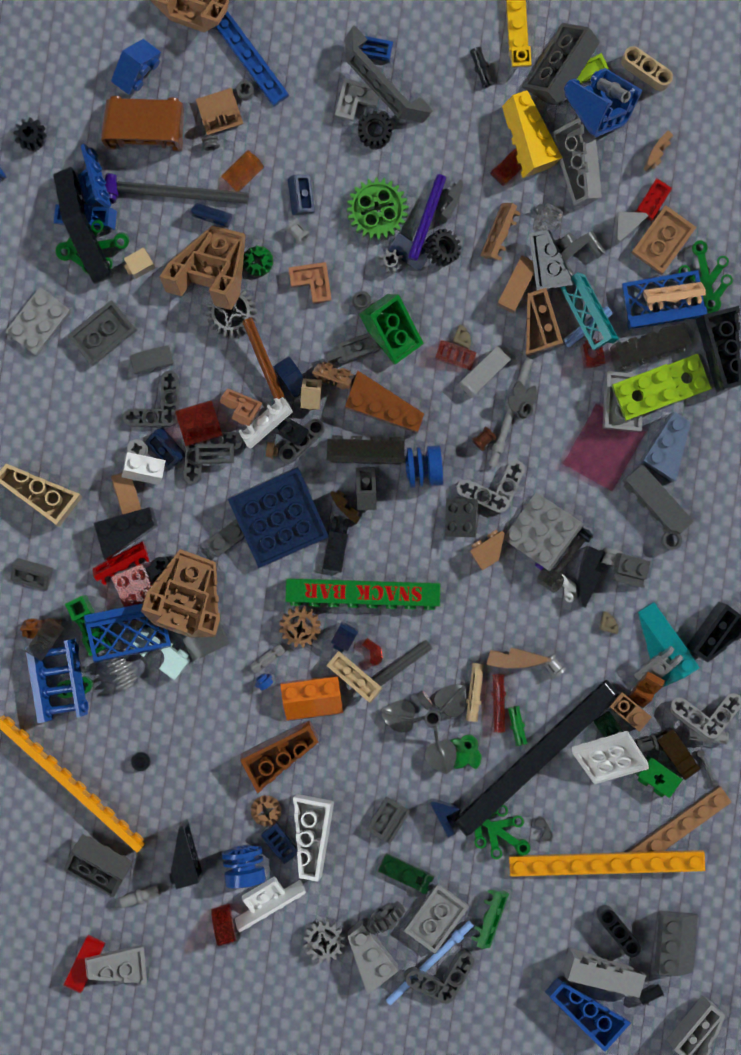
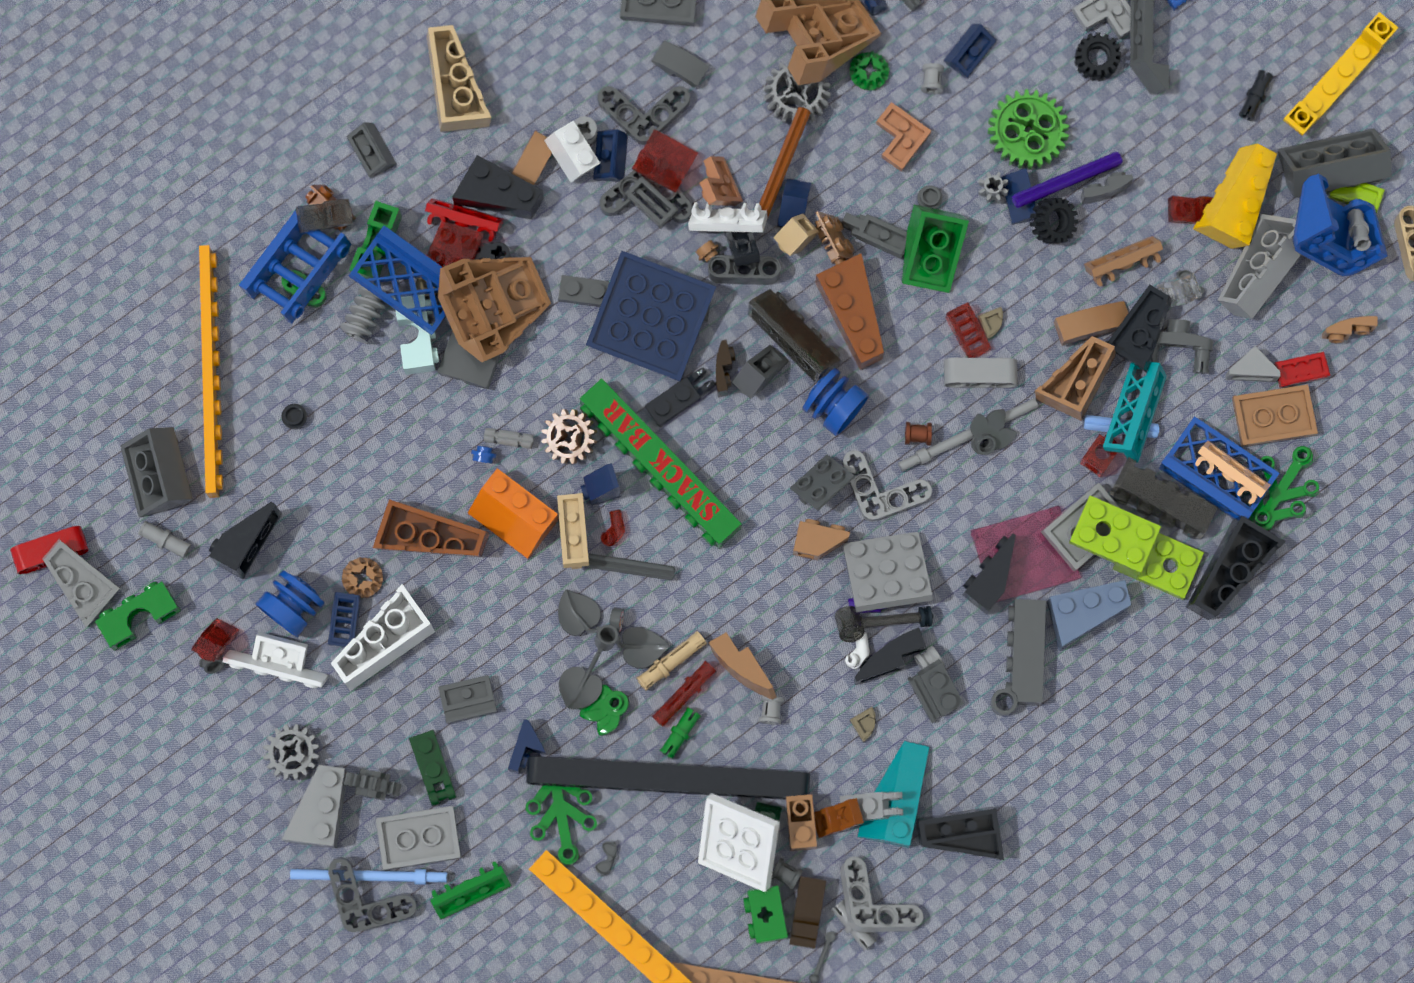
camera: 45 degrees right, 10 degrees down
none -> green arch [95,581,181,651]
none -> black slope [962,533,1016,614]

